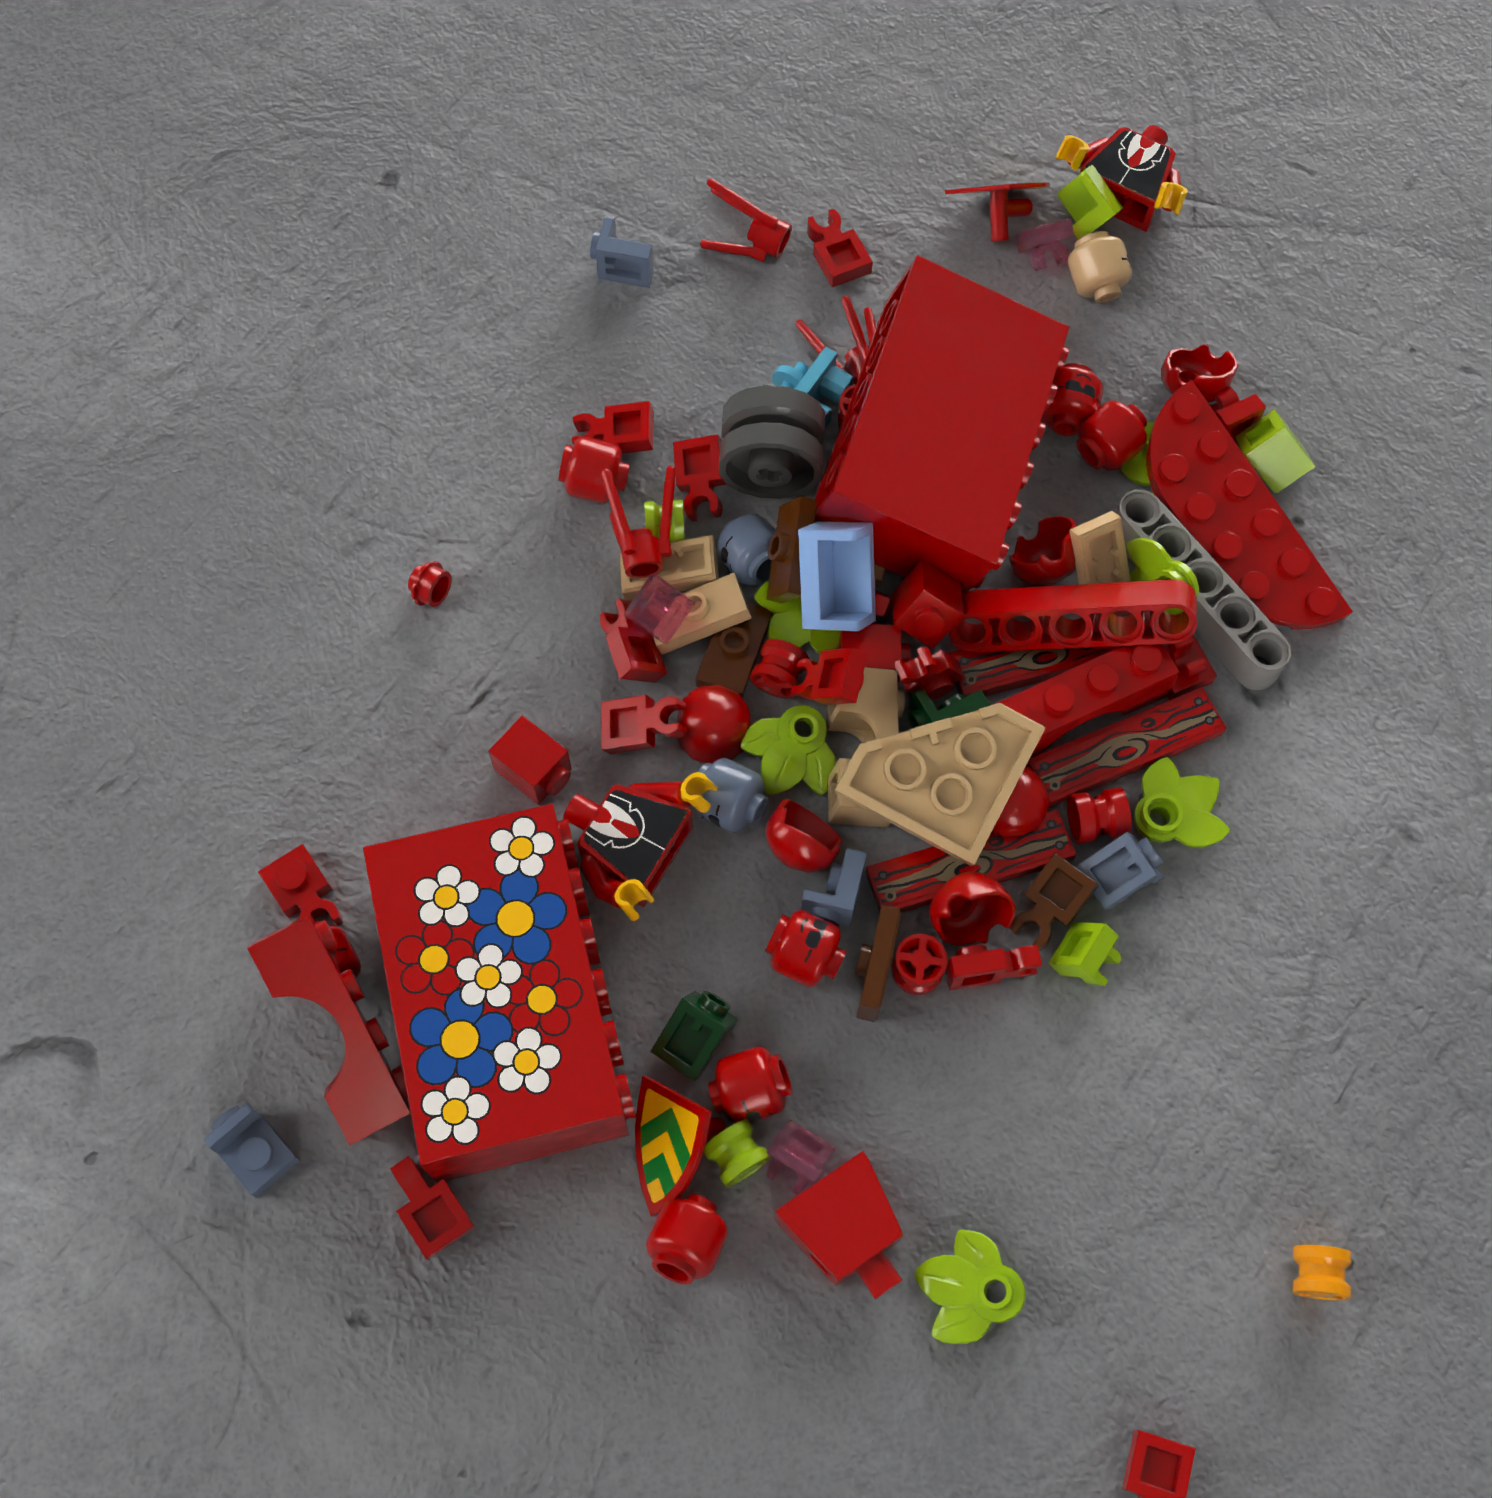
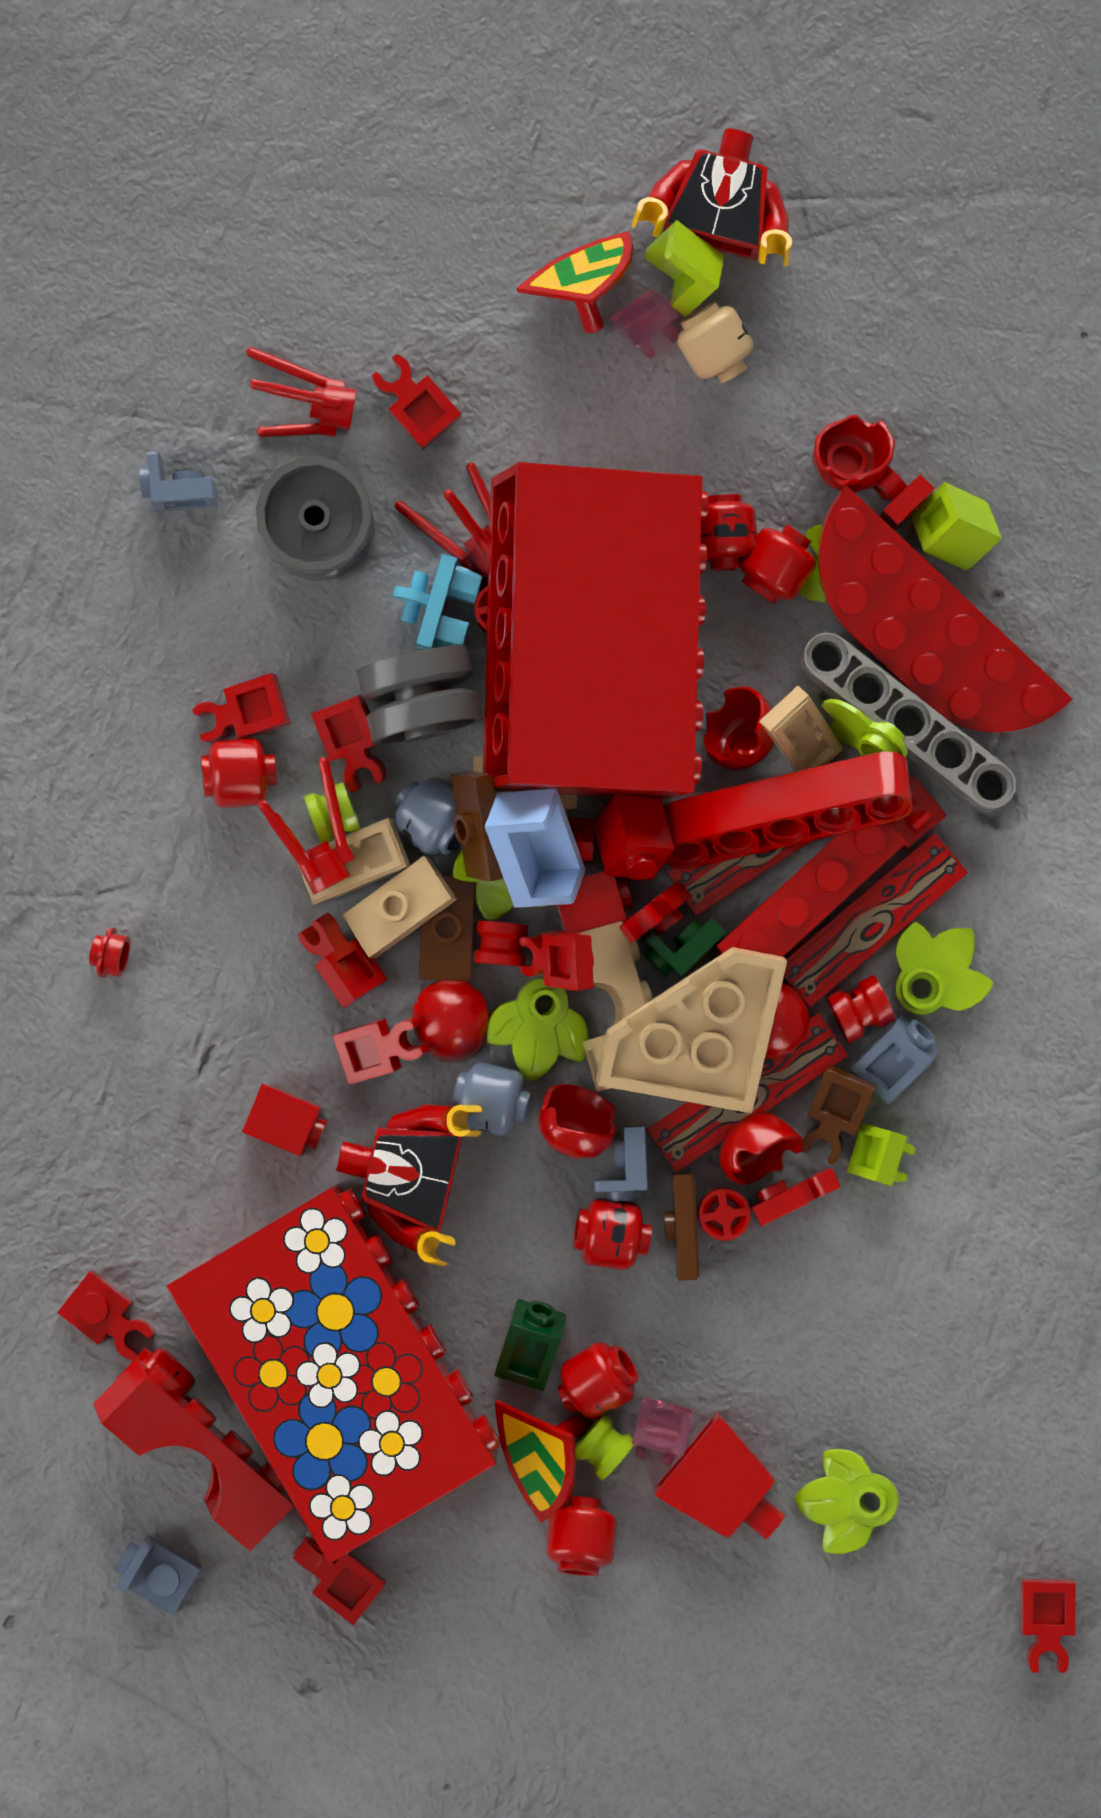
camera: 15 degrees left, 20 degrees up
clear pink tile [623,574,695,644] -> none
none -> dark grey wheel [256,456,375,581]

